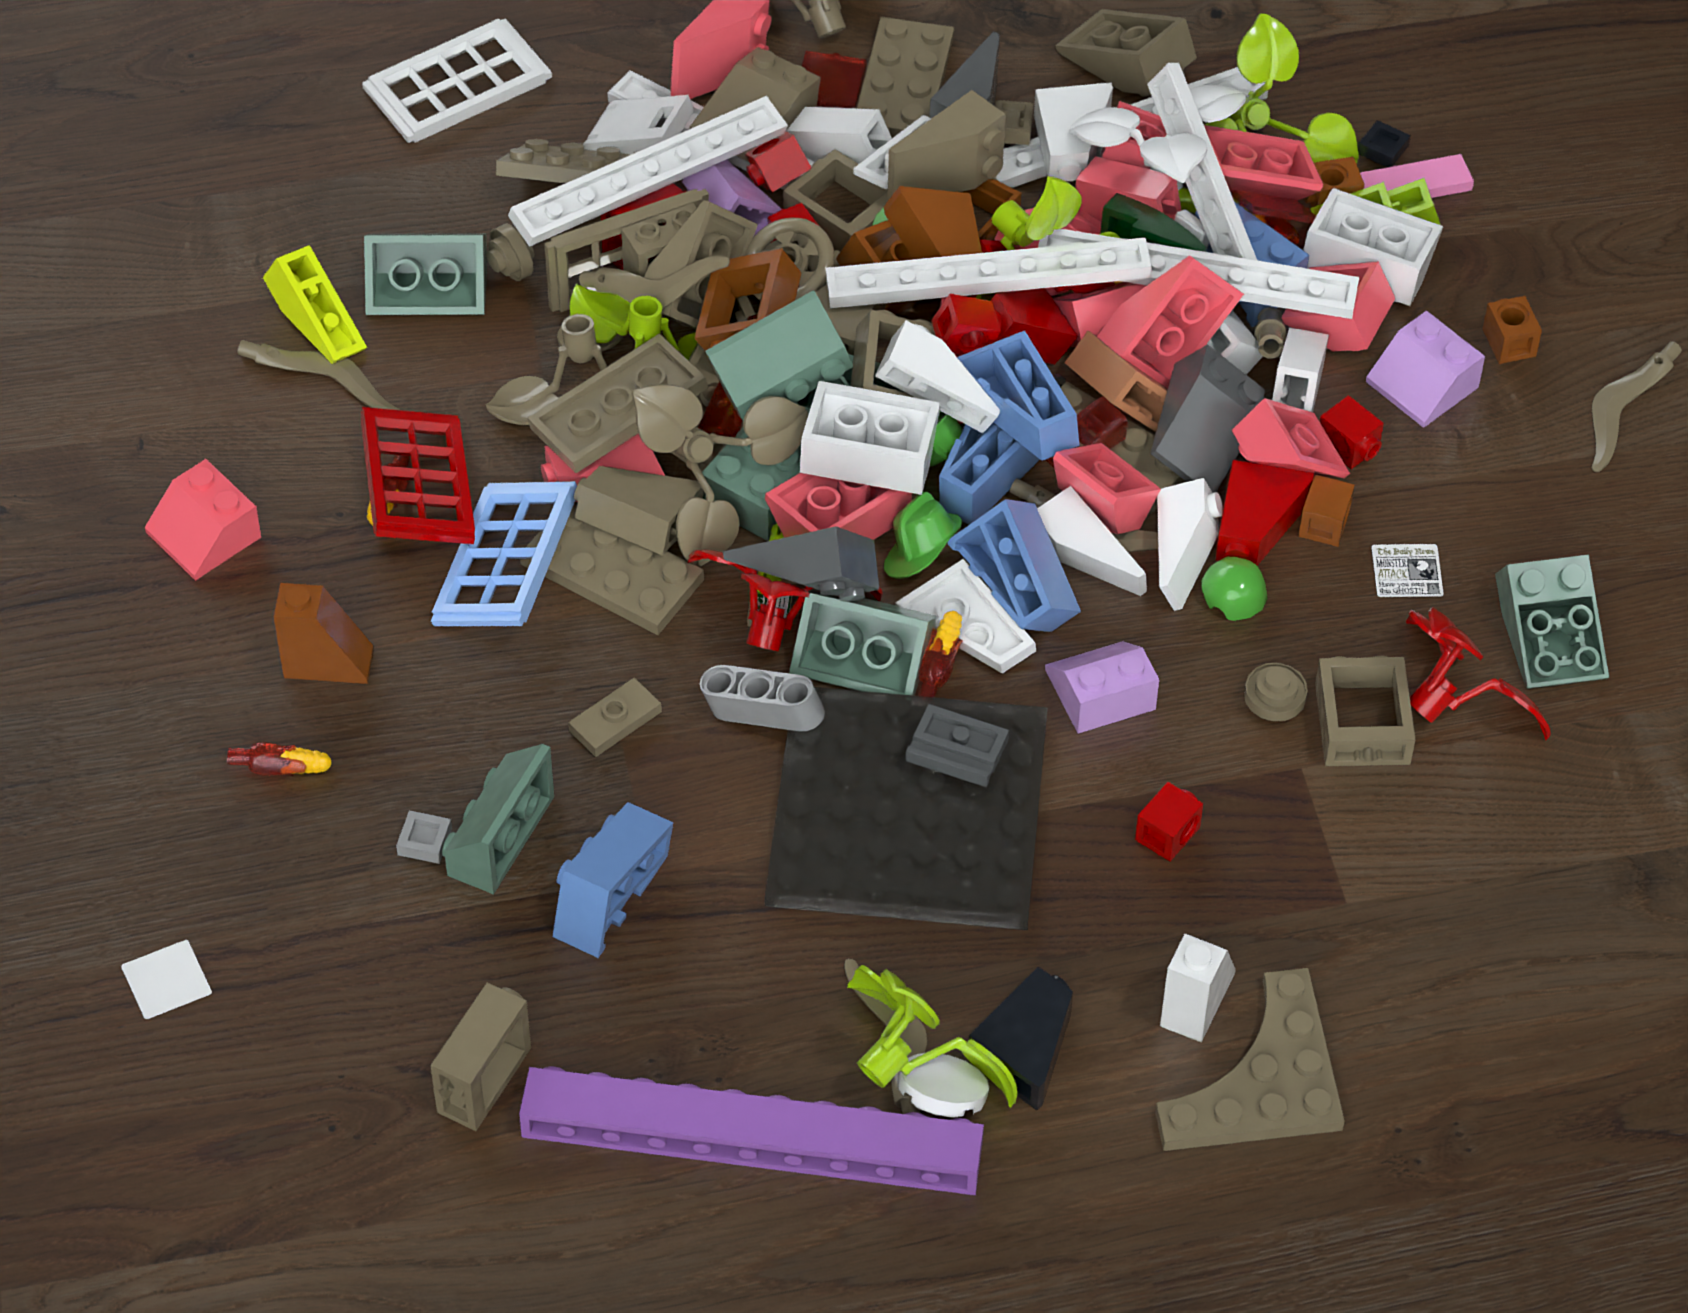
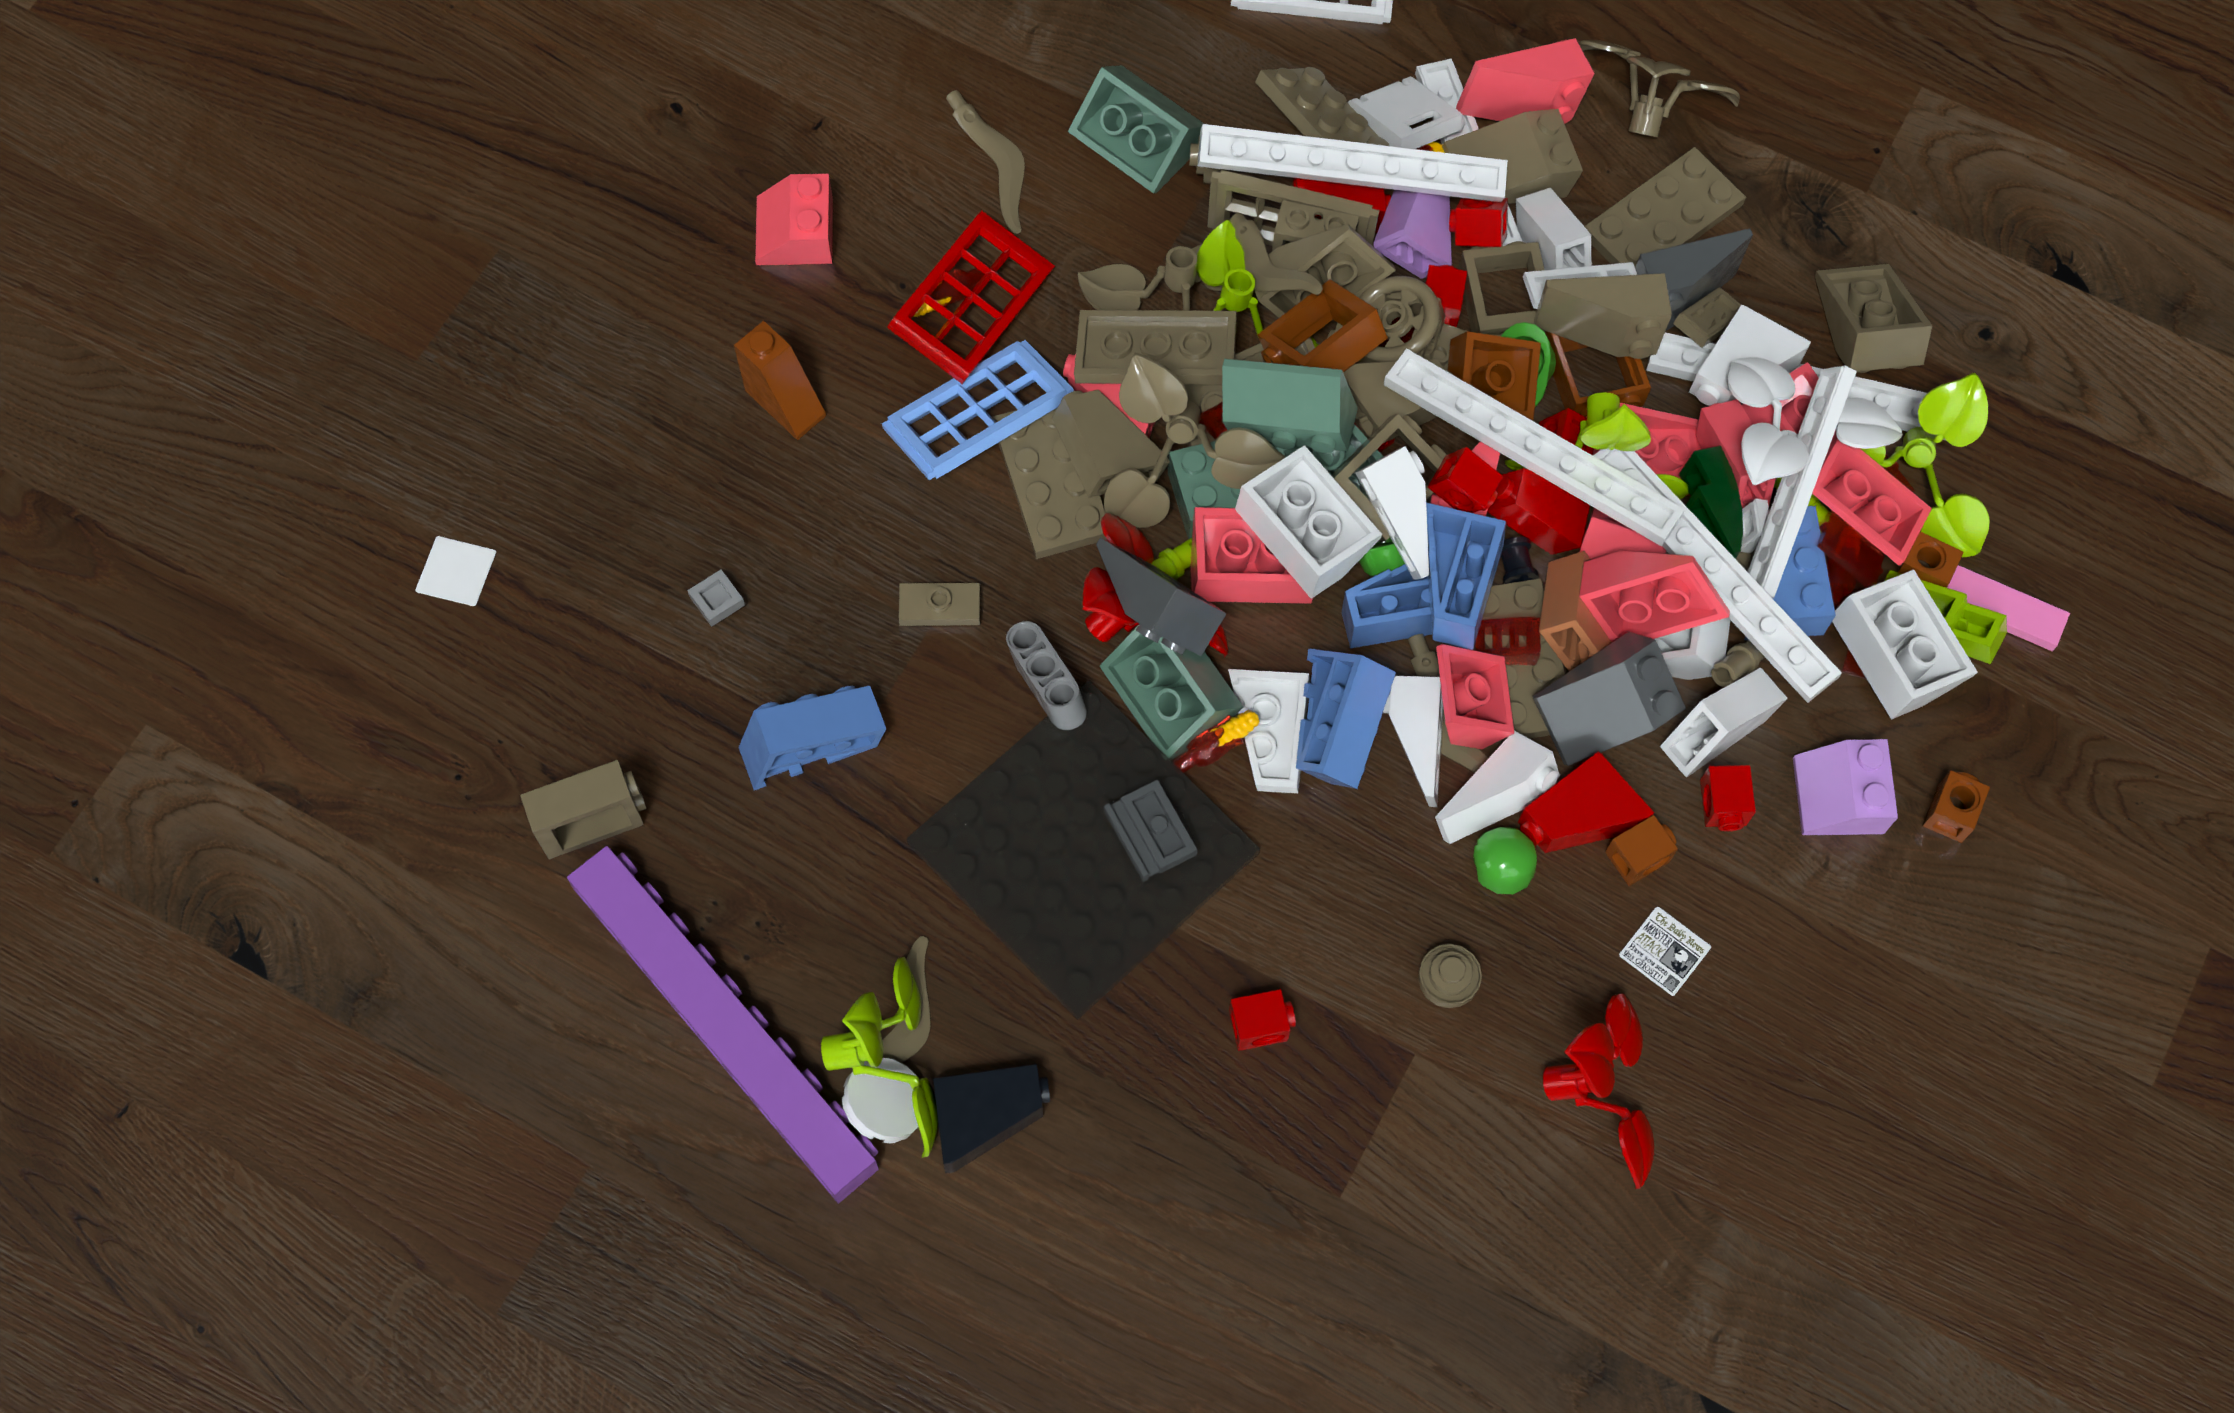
camera: 40 degrees right, 15 degrees up
clear red piece [227,742,331,776] -> none
neon yellow slope [263,245,367,364] -> none
sand green slope [442,744,554,895] -> none
clear red piece [802,51,866,109] -> none
dark orange slope [883,186,982,259] -> none
bright green piece [884,492,962,579] -> none
lavender slope [1045,641,1159,733] -> none
dark tan plate [1155,968,1345,1151] -> none
white slope [1160,934,1236,1042] -> none
coral slope [1232,398,1350,479] -> none
coral slope [1281,262,1395,352] -> none
dark tan window [1315,656,1416,766] -> none
black plate [1358,120,1411,168] -> none
sand green slope [1495,555,1609,689] -> none
dark tan piece [1591,341,1682,472] -> none

